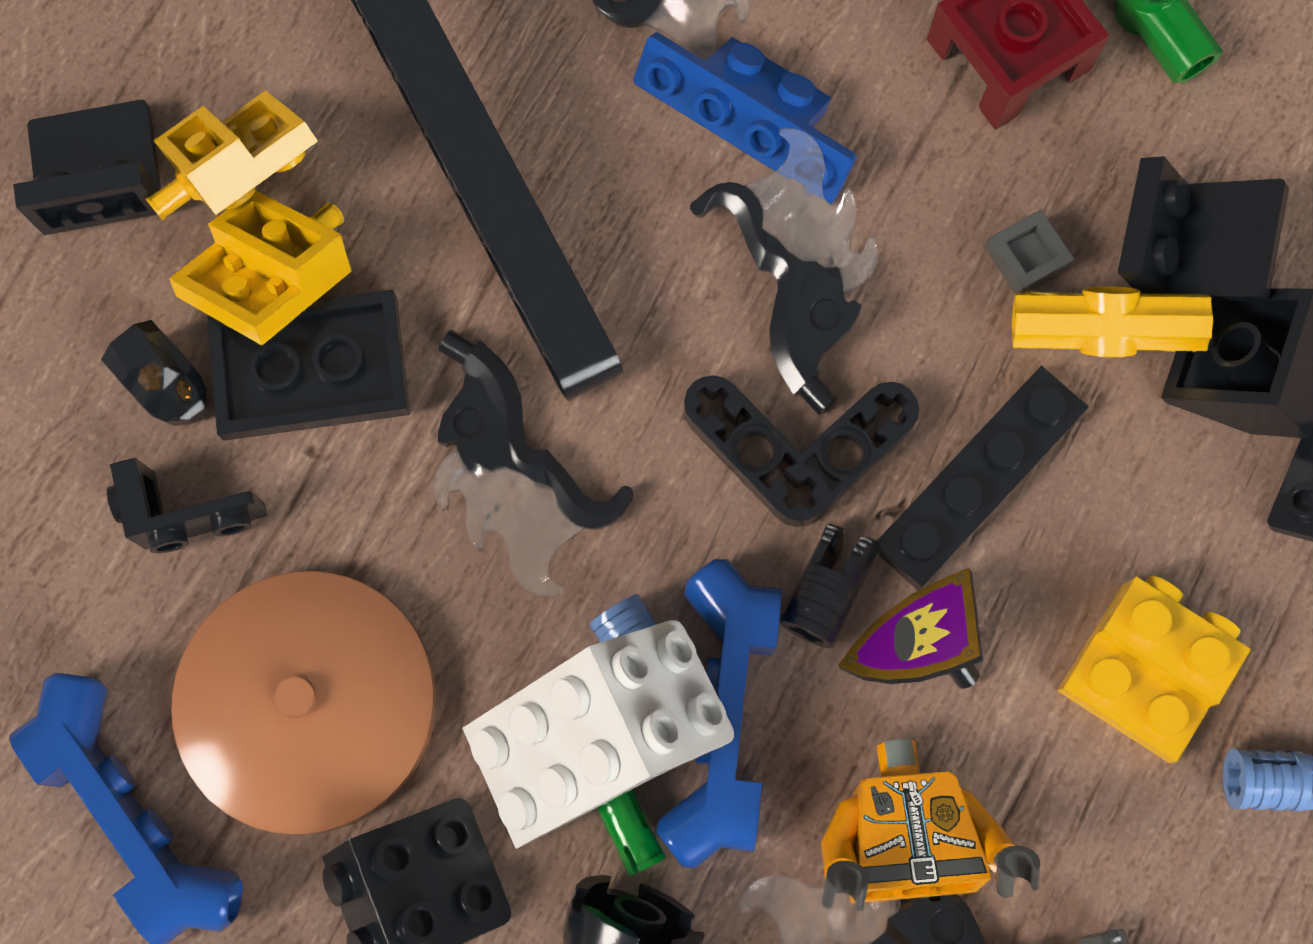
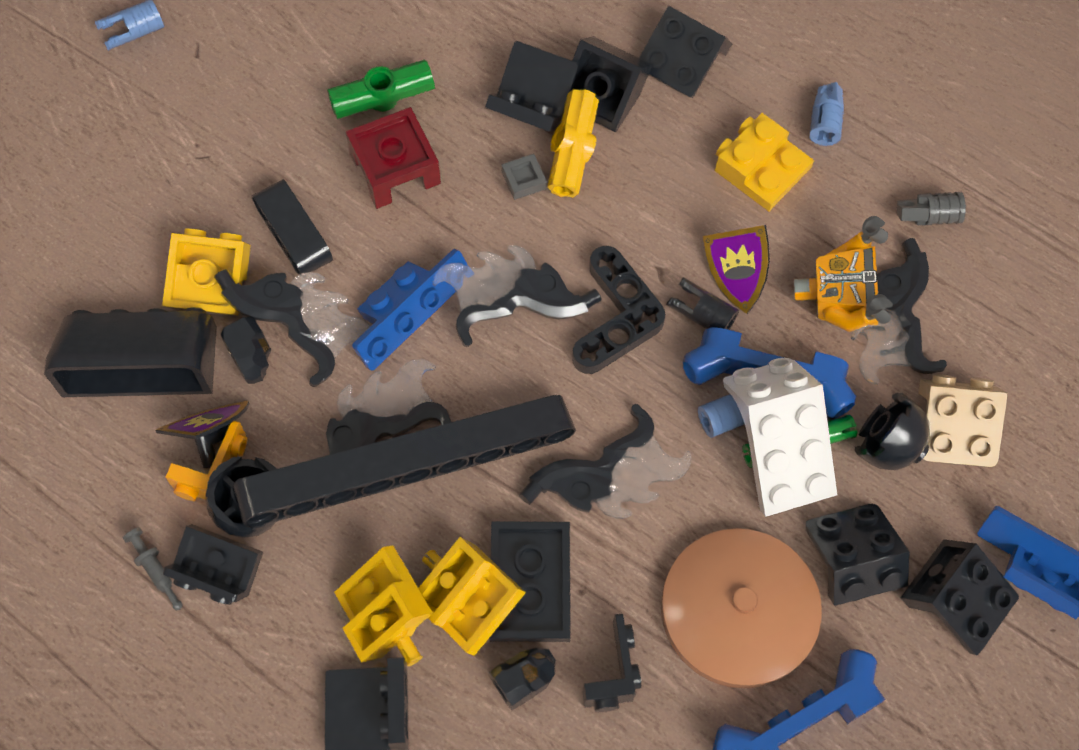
camera: 85 degrees left, 10 degrees down
black plate [877,365,1089,591] -> none
none -> piece [326,359,451,455]

